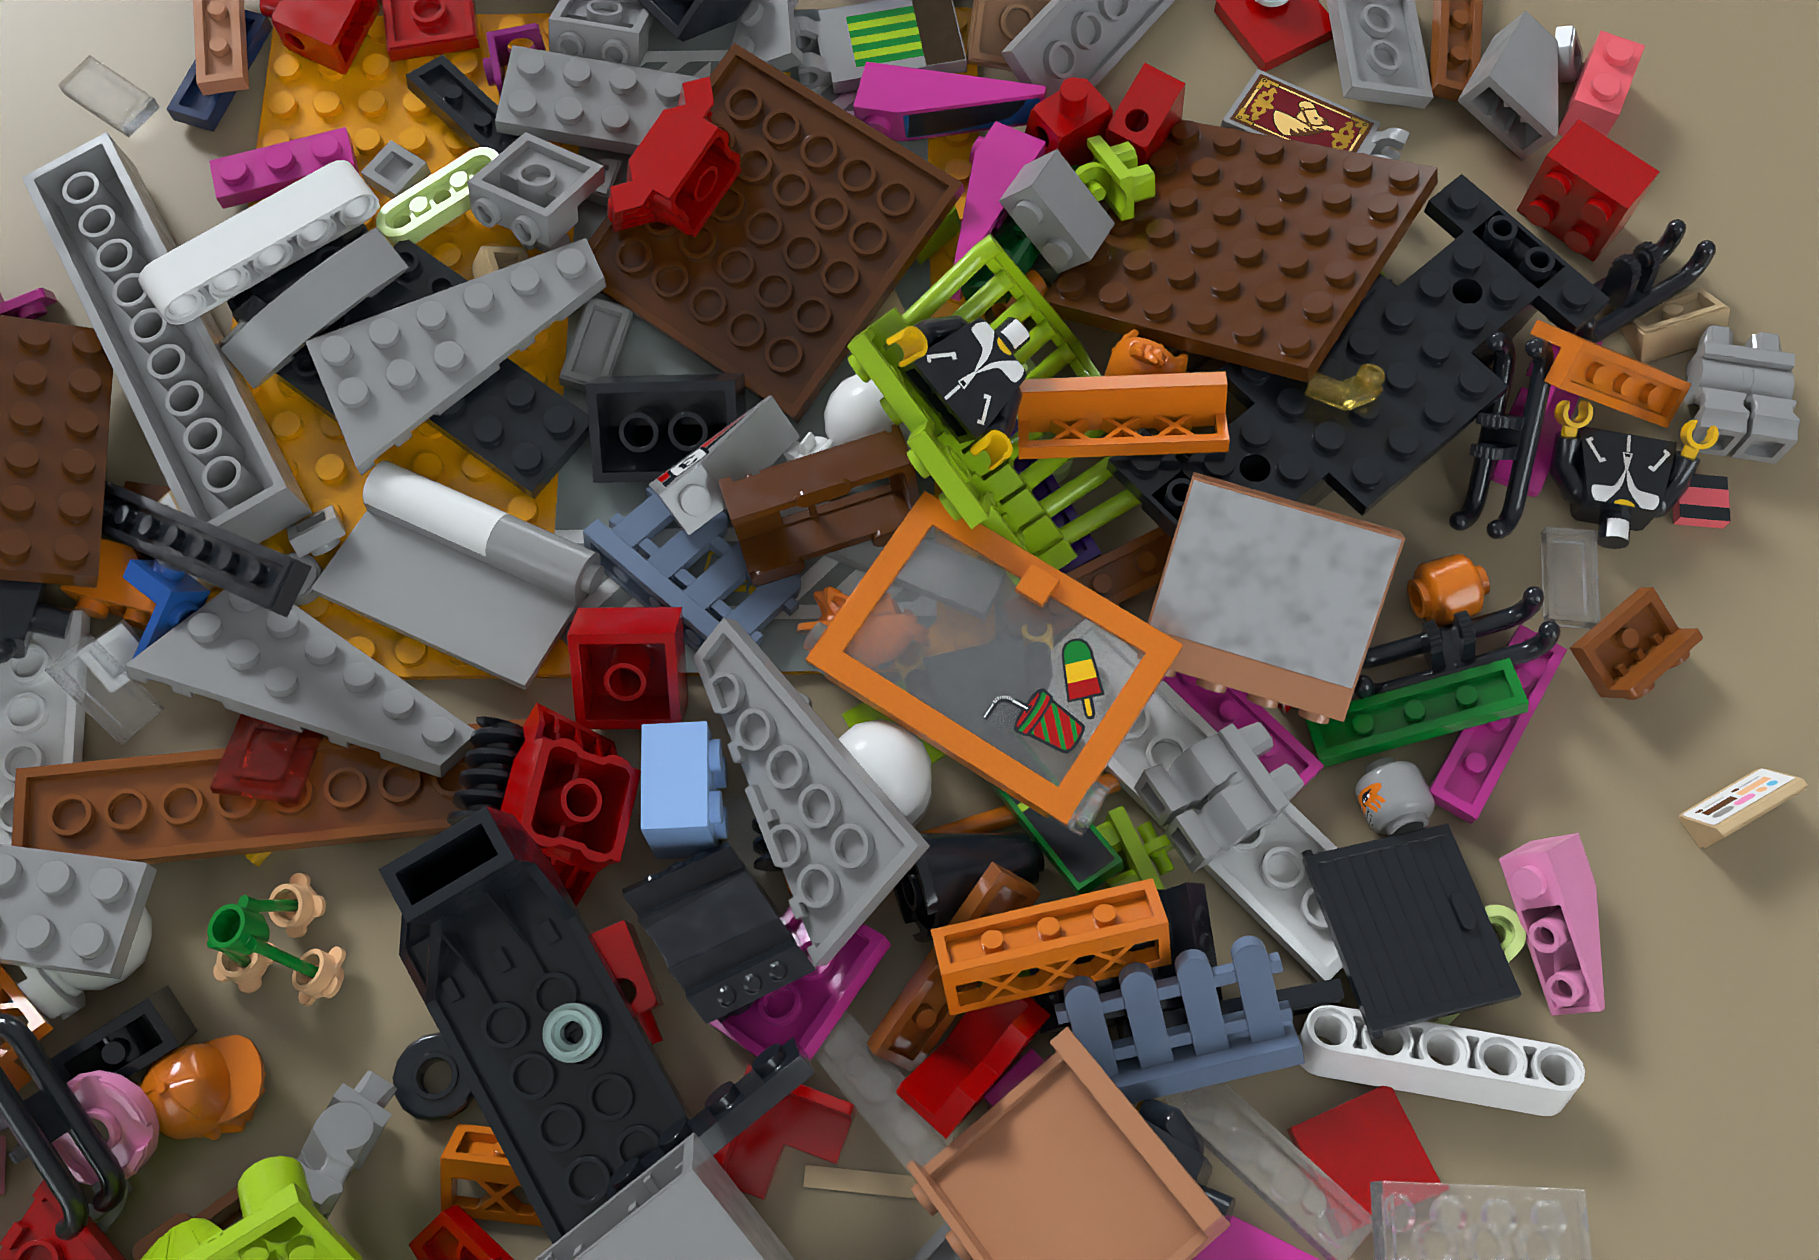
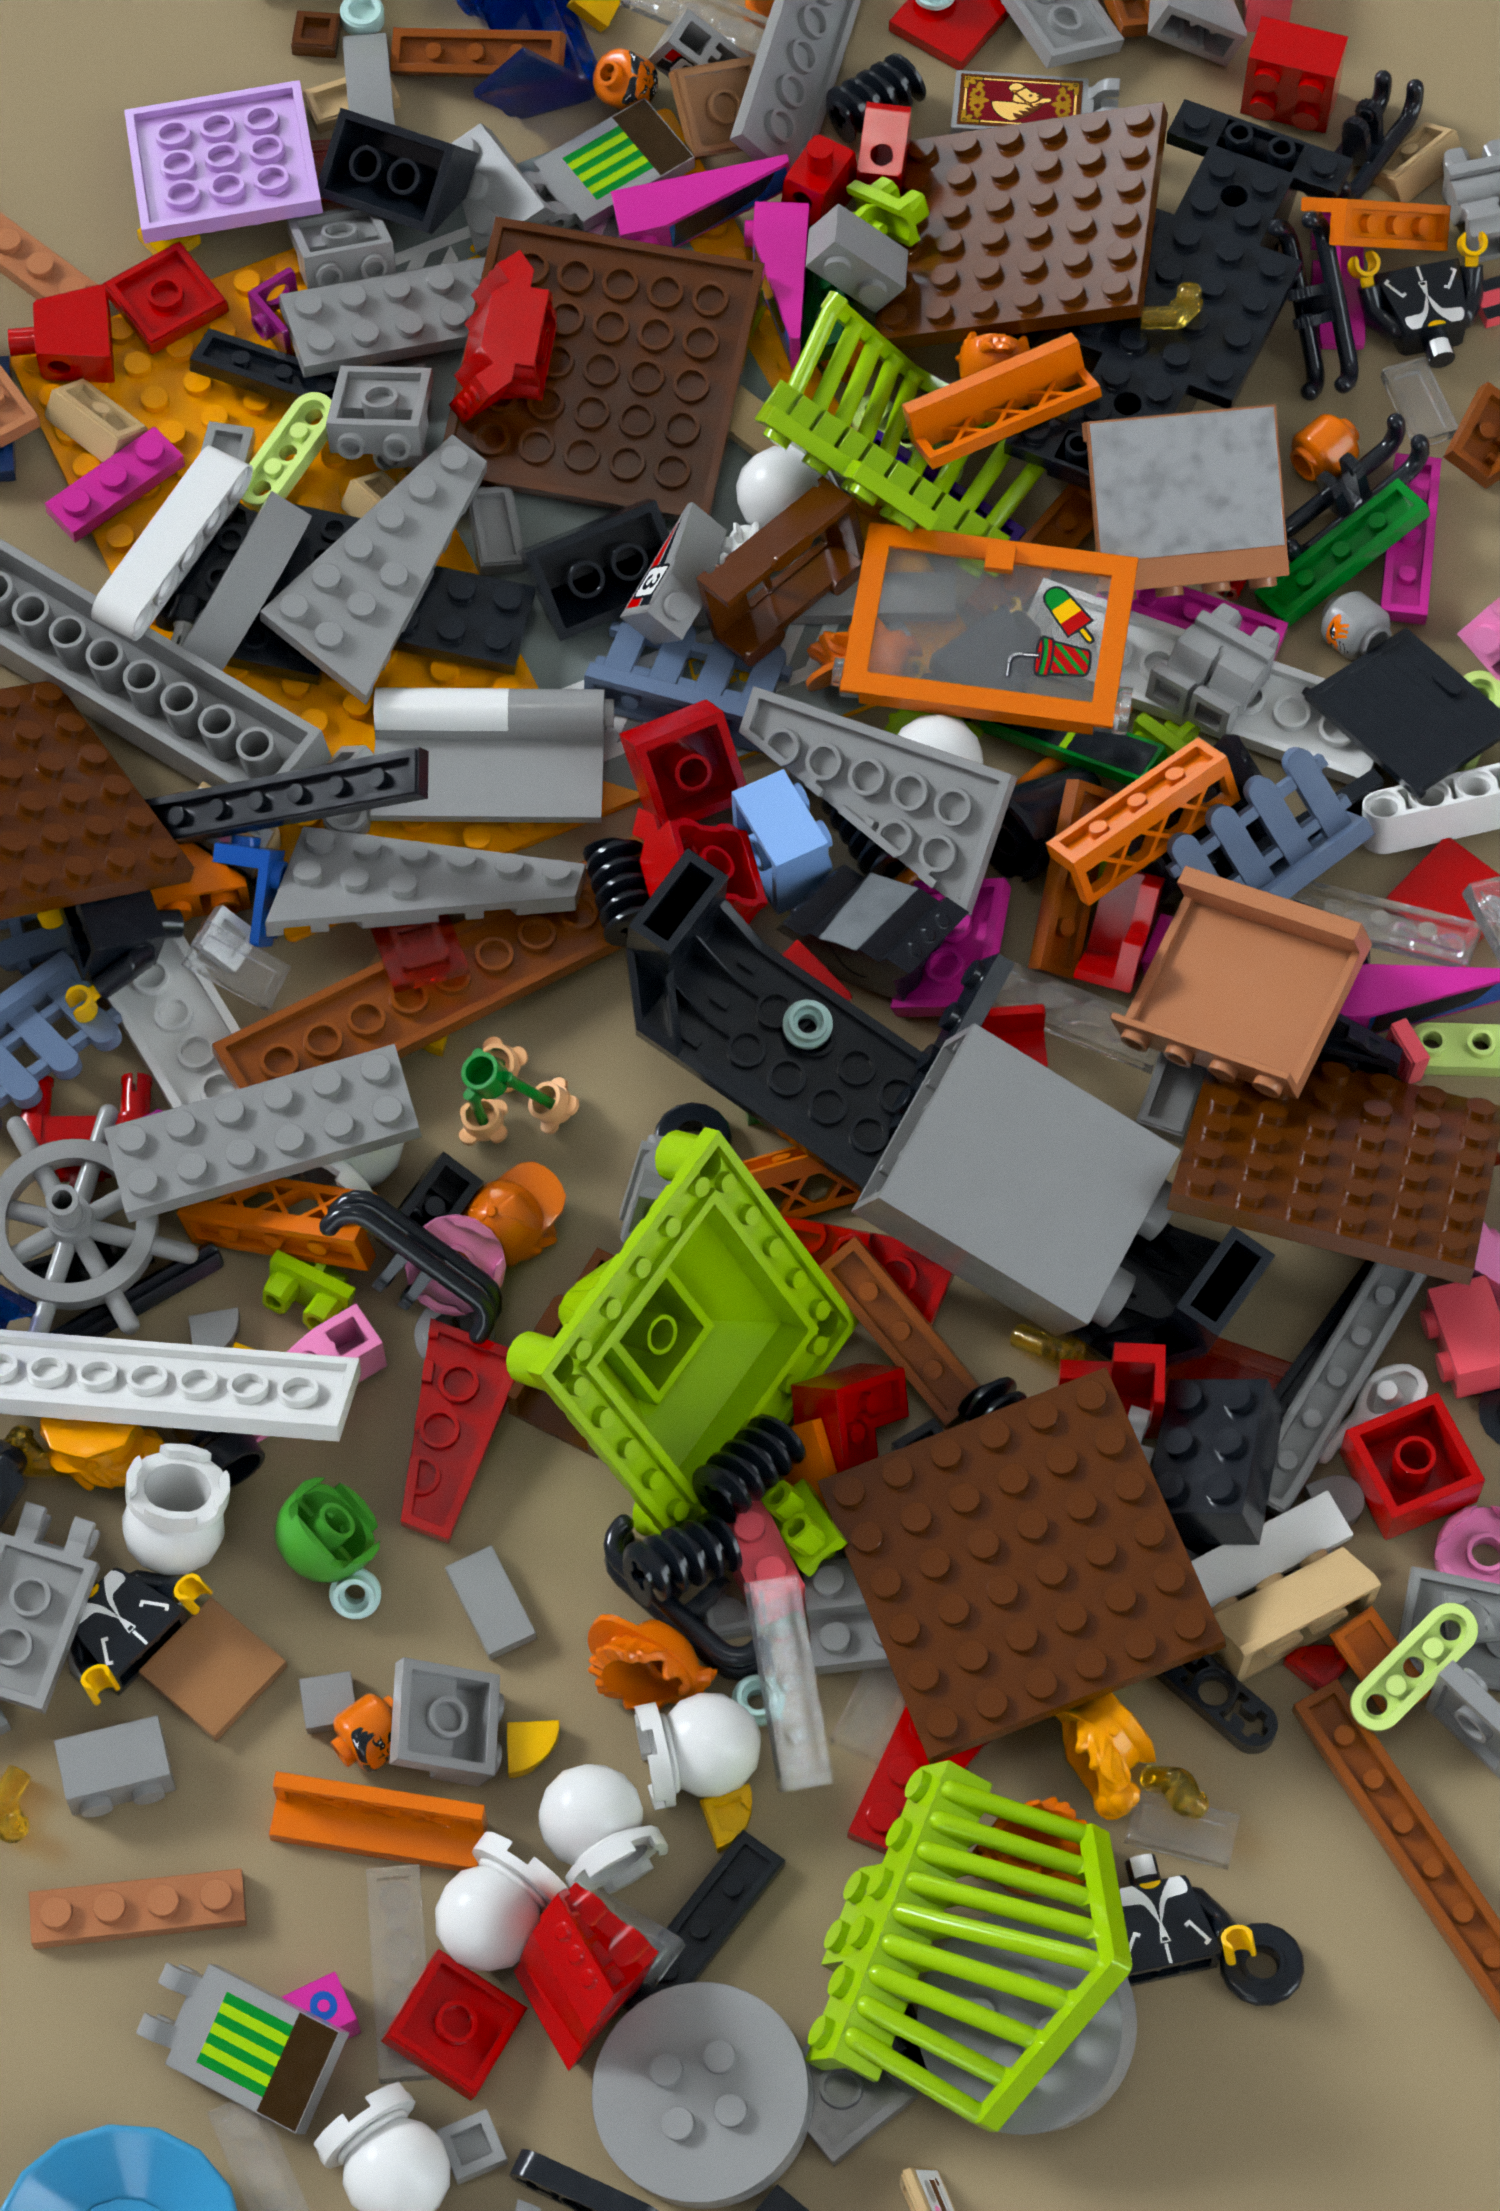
camera: 25 degrees left, 5 degrees down
tan piece [803,1165,916,1199] -> none
black torso [886,315,1030,471] -> none
none -> tan slope [45,378,148,462]
none -> black piece [826,53,926,143]

